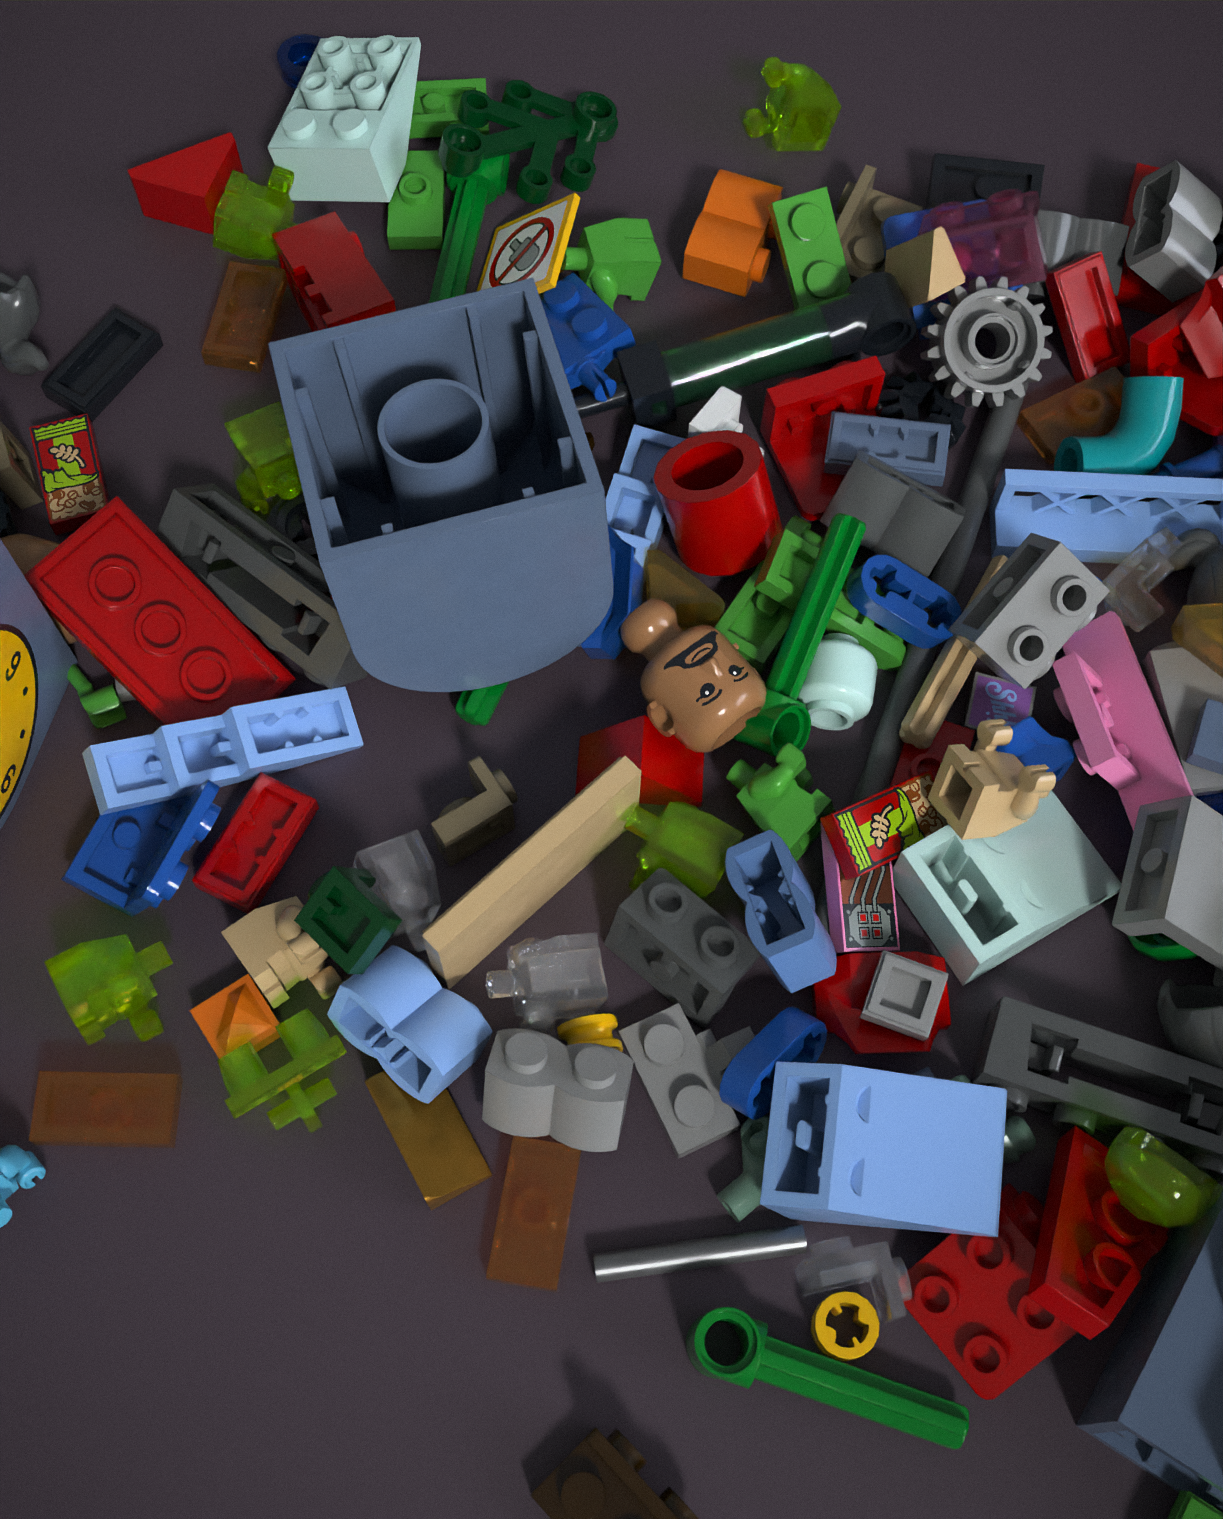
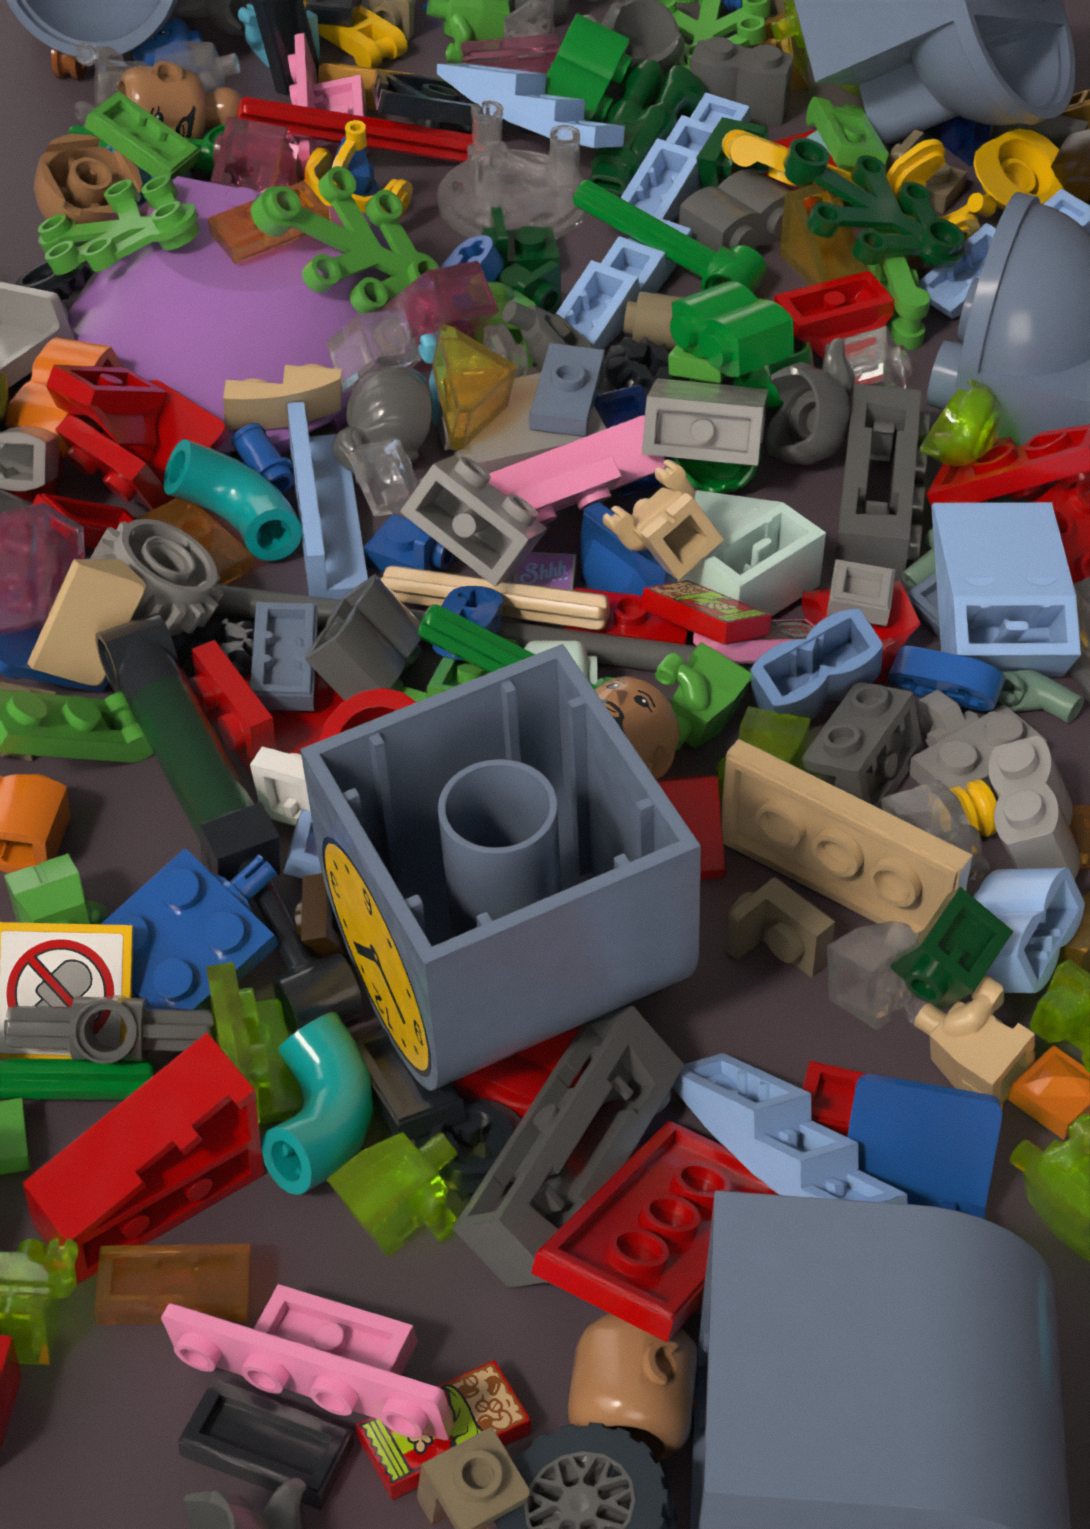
camera: 100 degrees left, 20 degrees down
none -> dark grey axle [4,995,216,1064]
none -> bright pink bracket [161,1284,455,1440]

